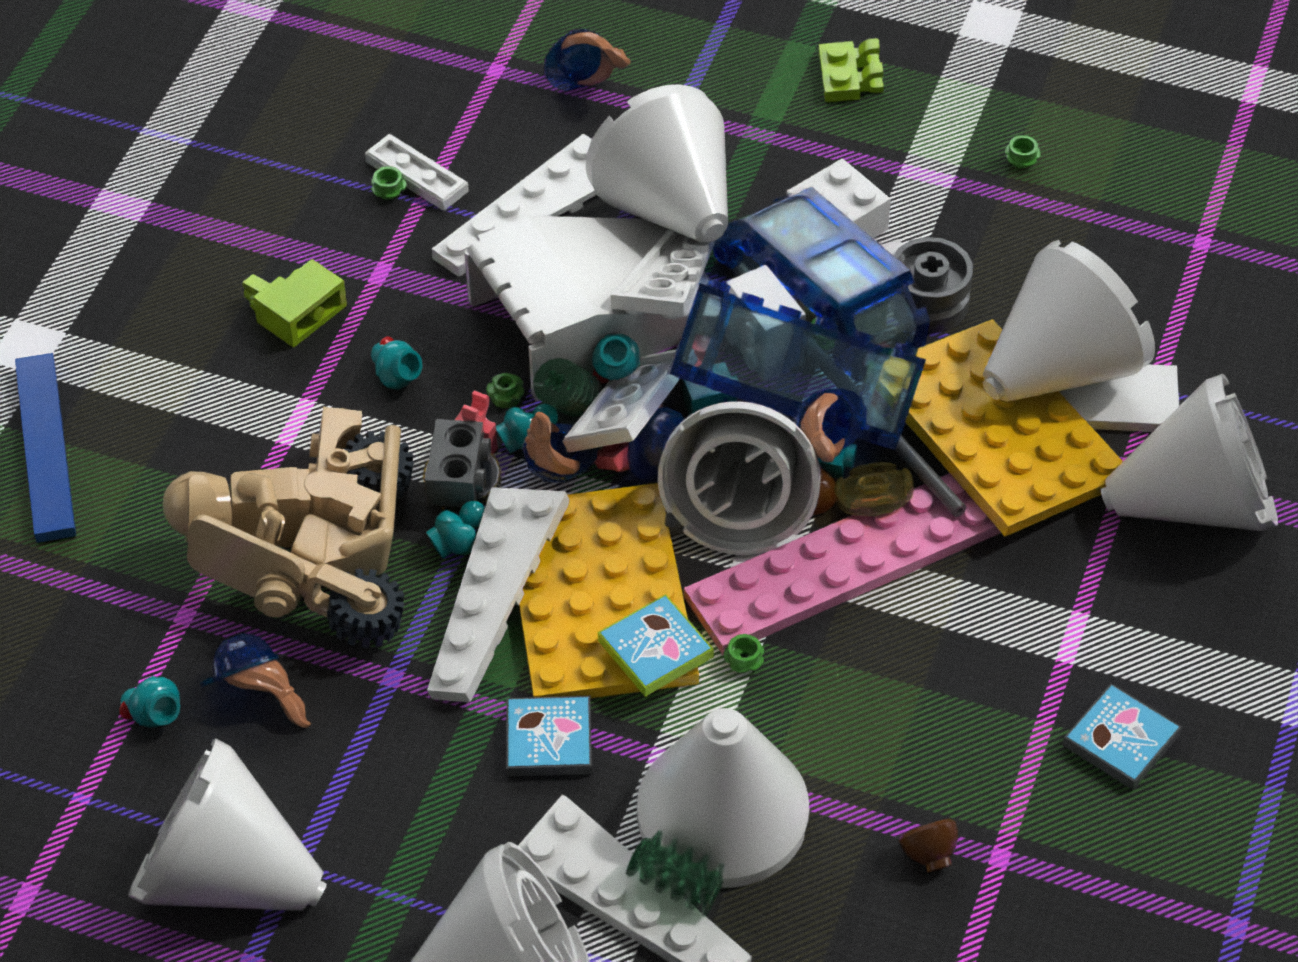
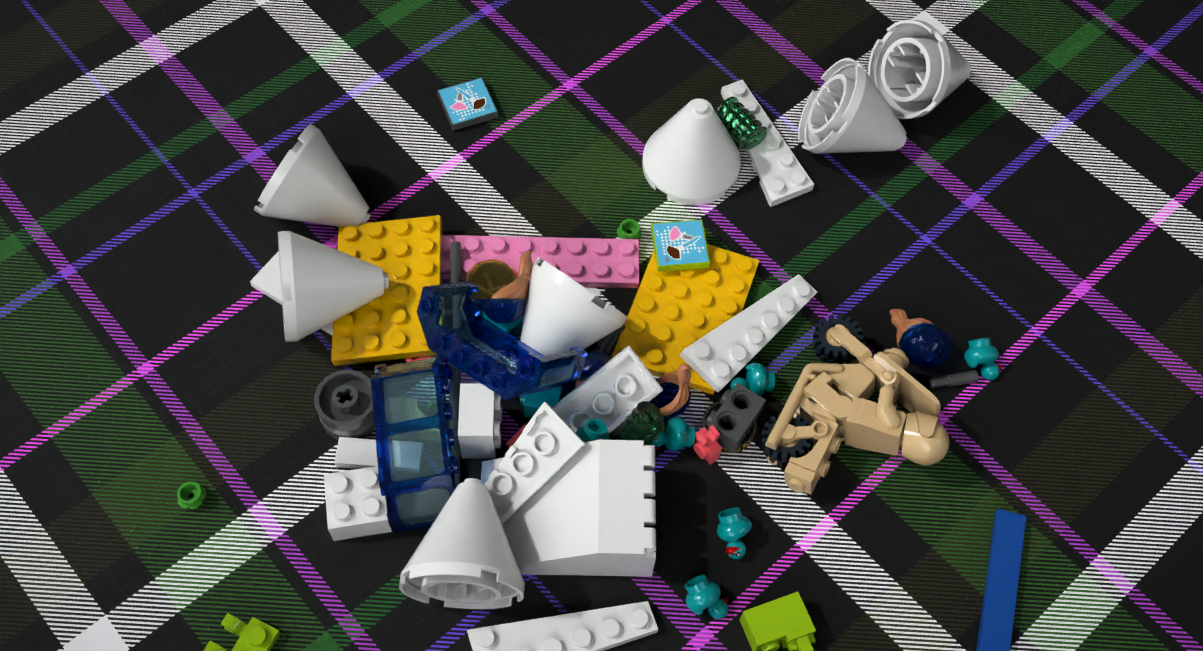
camera: 155 degrees left, 10 degrees up
white cone [128,738,327,911] -> none
bright green plate [486,373,524,408] -> none
tile [506,696,592,777] -> none
reddish brown brick [898,819,958,873] -> none
none -> teal animal [684,575,729,619]
none -> flat silver pin [928,370,979,389]

